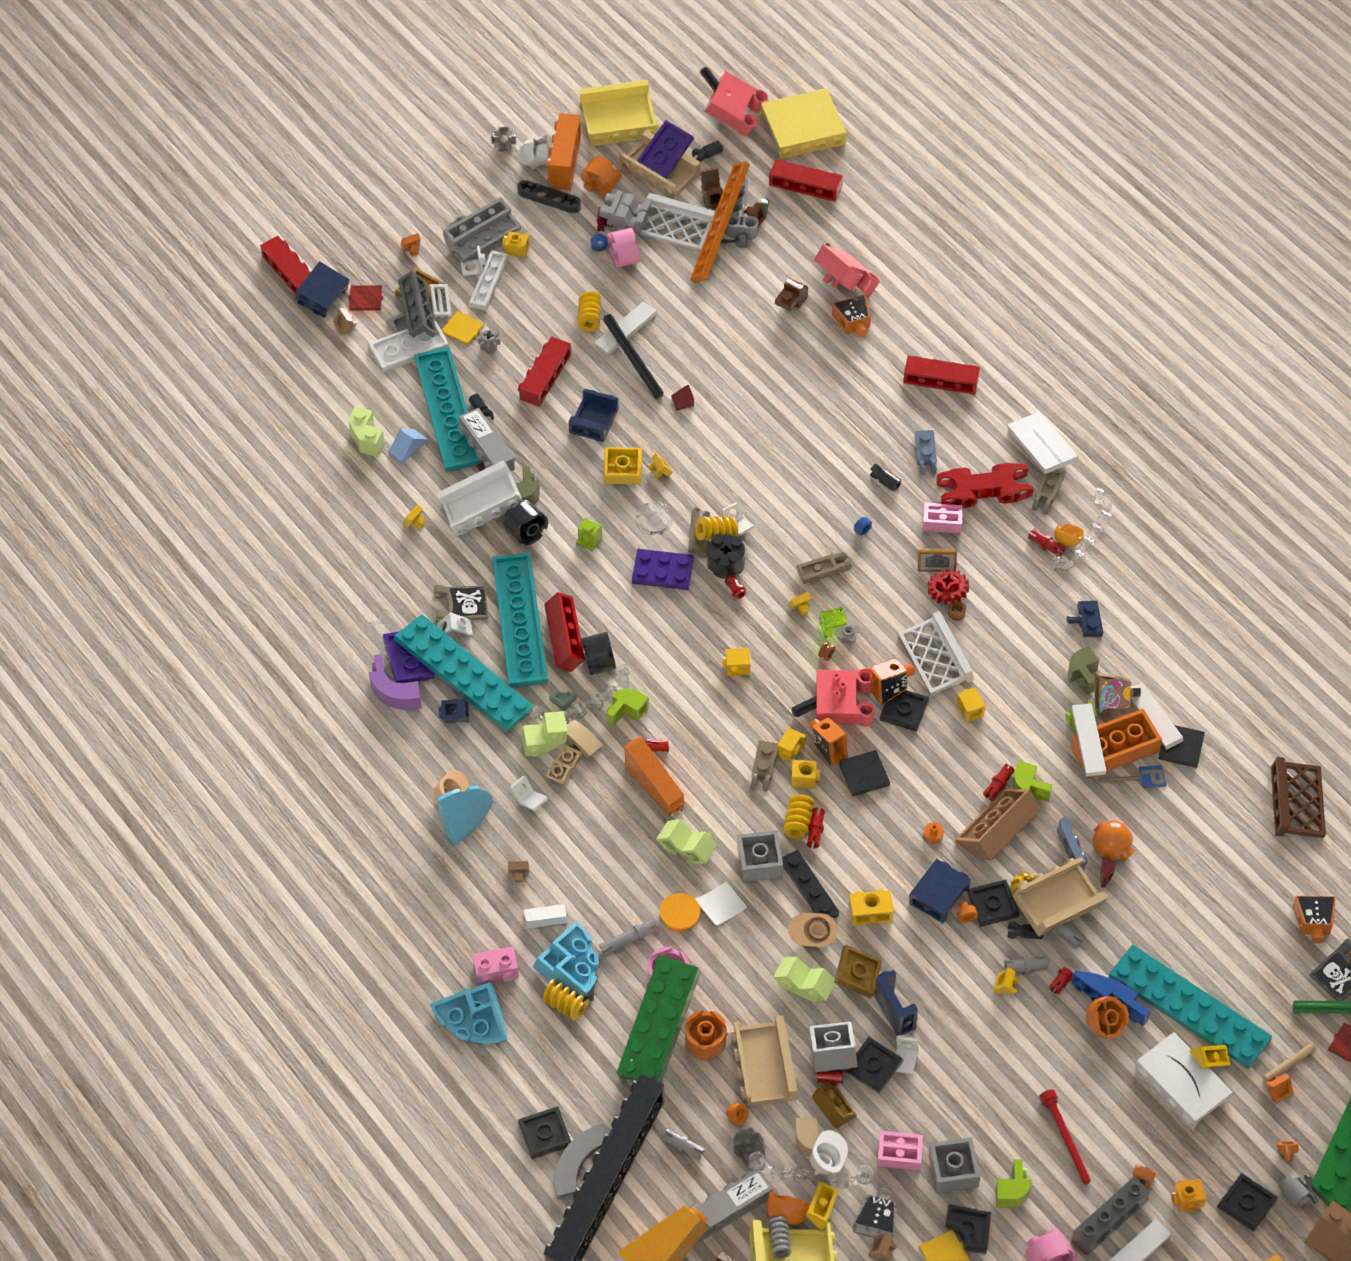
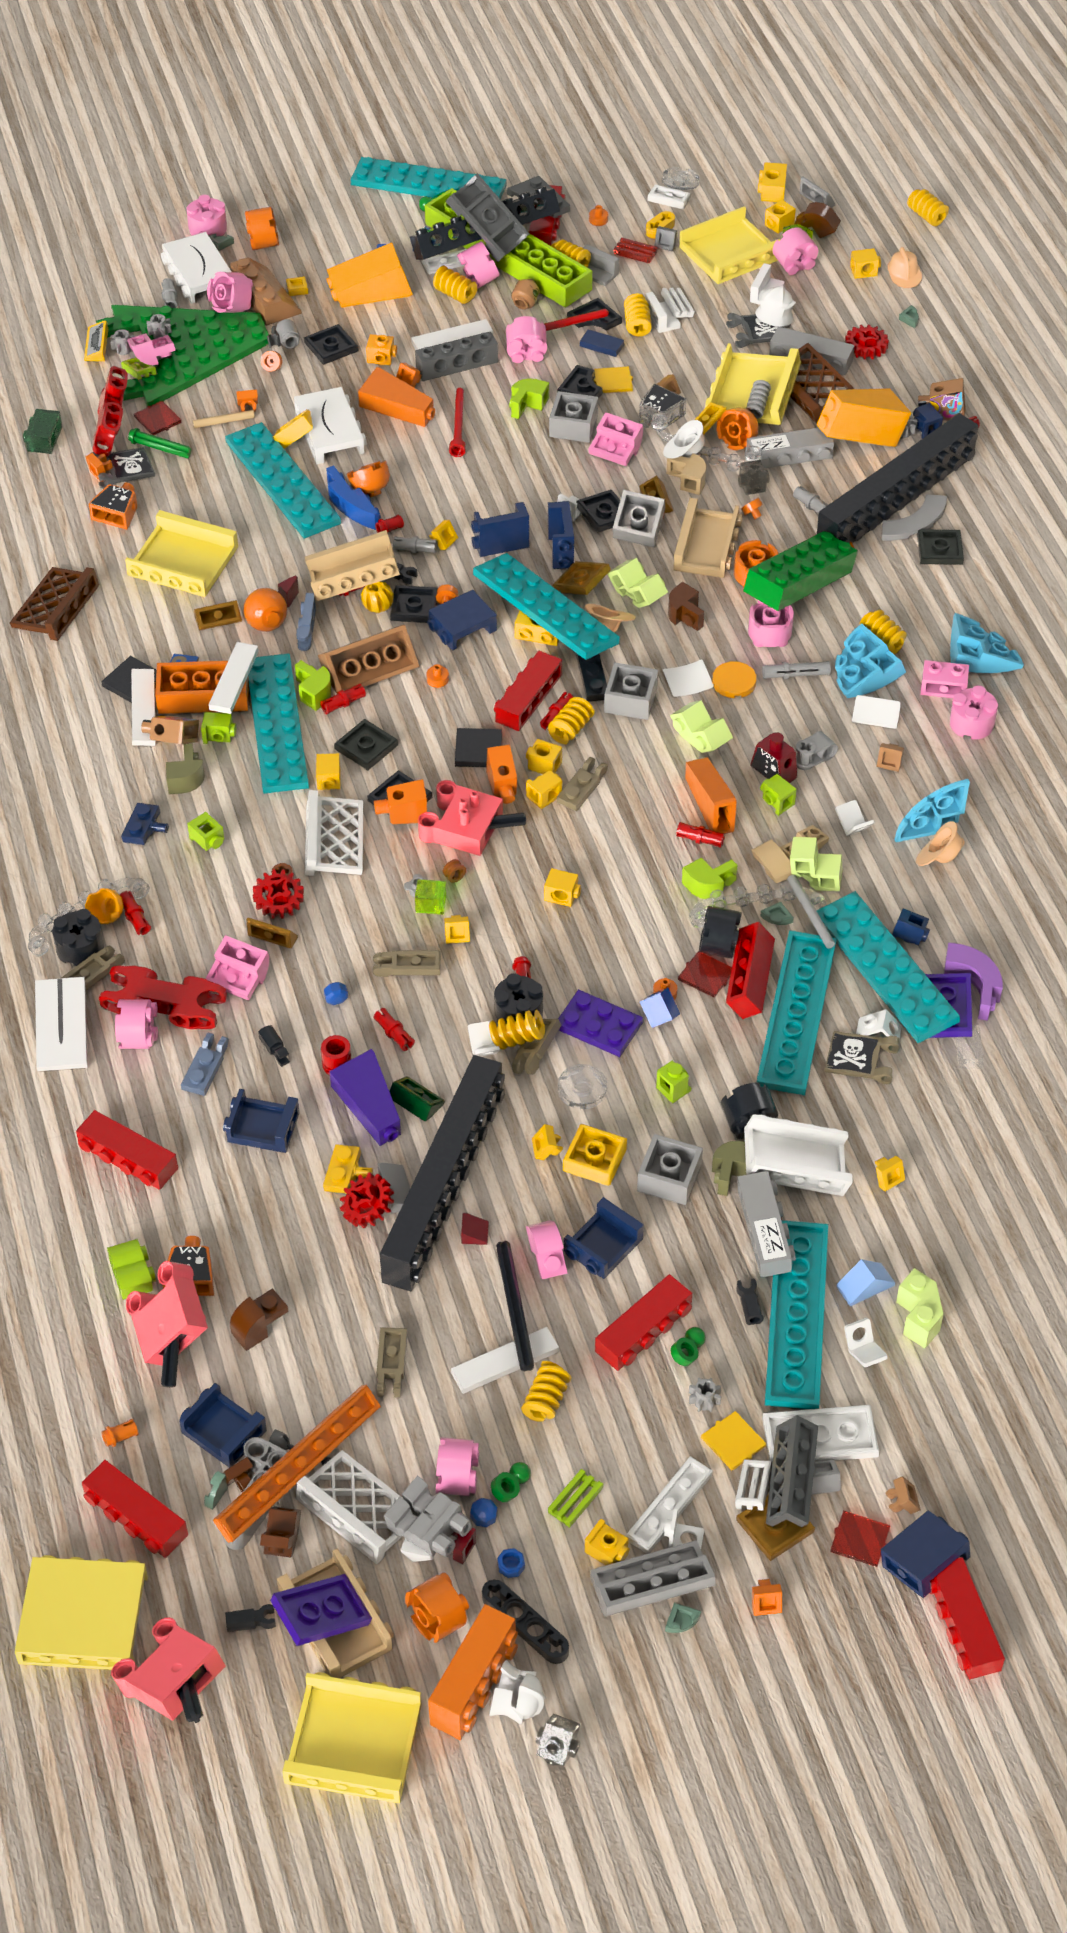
camera: 160 degrees left, 5 degrees down
none -> black brick [52,909,104,966]
none -> orange pin [101,1419,138,1447]
none -> lime brick [107,1239,156,1300]
none -> bright pink brick [115,999,158,1049]
none -> light yellow panel [125,510,238,597]
none -> dark blue panel [179,1383,267,1468]
none -> lime brick [187,812,224,851]
none -> pearl gold slope [194,600,242,631]
none -> dark blue panel [223,1089,300,1153]
none -> teal plate [248,653,309,794]
none -> red piece [321,1035,352,1075]
none -> yellow plate [323,1144,373,1194]
none -> dark purple slope [330,1049,401,1146]
none -> pearl dark grey tile [334,719,398,770]
none -> red gear [340,1172,394,1228]
none -> orange slope [358,367,435,427]
none -> red pin [373,1008,415,1051]
none -> dark tan hinge [376,1327,407,1398]
none -> light grey slope [378,1163,410,1214]
none -> black brick [380,1055,505,1292]
none -> dark green slope [389,1076,445,1121]
none -> dark blue panel [471,502,529,557]
none -> teal plate [473,553,620,660]
none -> green plate [490,1462,531,1502]
none -> red brick [494,651,562,731]
none -> blue tile [497,1548,525,1578]
none -> bright pink brick [526,1220,567,1279]
none -> lime tile [548,1469,603,1528]
none -> light grey brick [637,1134,703,1205]
none -> panel [640,988,680,1028]
none -> orange tile [653,978,678,1000]
none -> reddish brown brick [668,581,704,631]
none -> green plate [670,1327,706,1366]
none -> clear red piece [678,951,732,998]
none -> dark red torso [750,732,797,783]
none -> lime brick [760,774,796,816]
none -> light grey bar [787,874,835,948]
none -> light grey piece [796,731,838,770]
none -> white bracket [844,1318,888,1367]
none -> bright pink brick [950,685,998,739]

